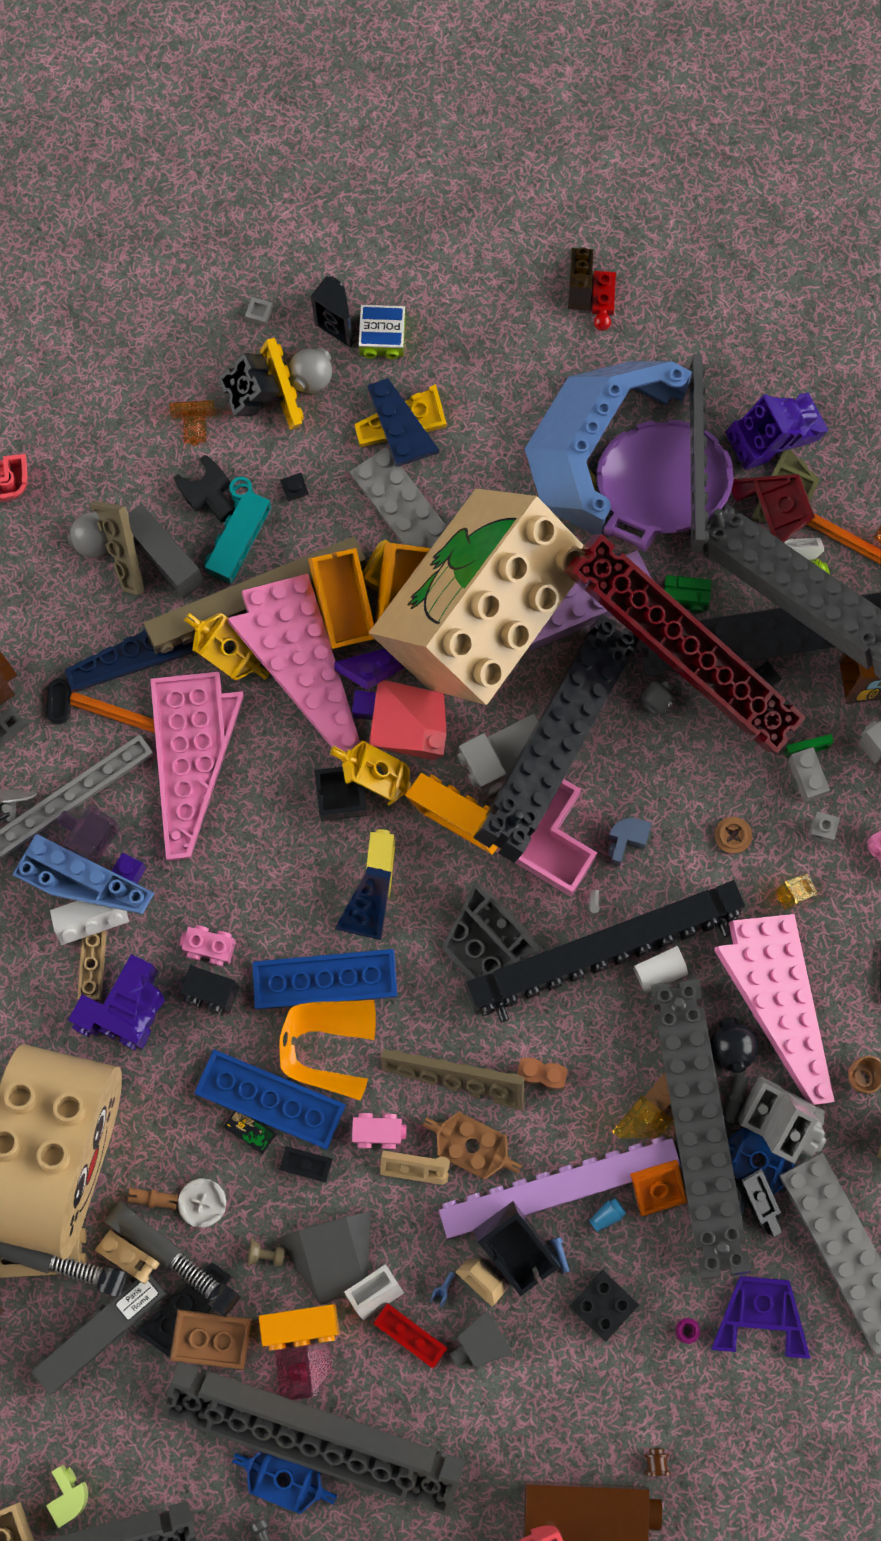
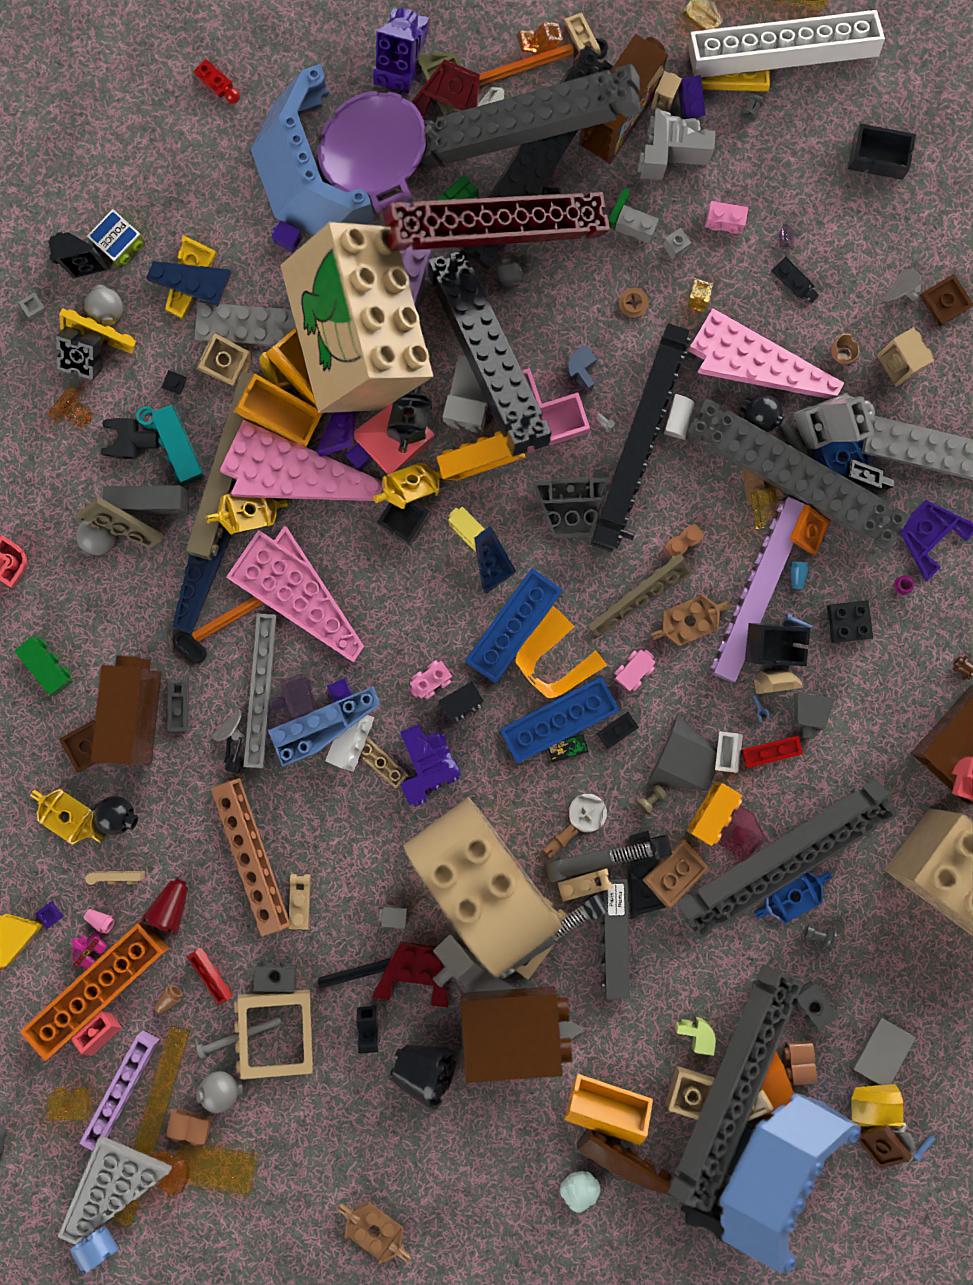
camera: 50 degrees left, 10 degrees up
tan plate [380,1151,450,1185] -> none
dark brown slope [568,247,594,310] -> none
dark grey plate [689,354,709,553] -> none
none -> tan slope [196,333,251,387]
none -> dark purple brick [271,220,303,253]
none -> black plate [387,386,432,453]

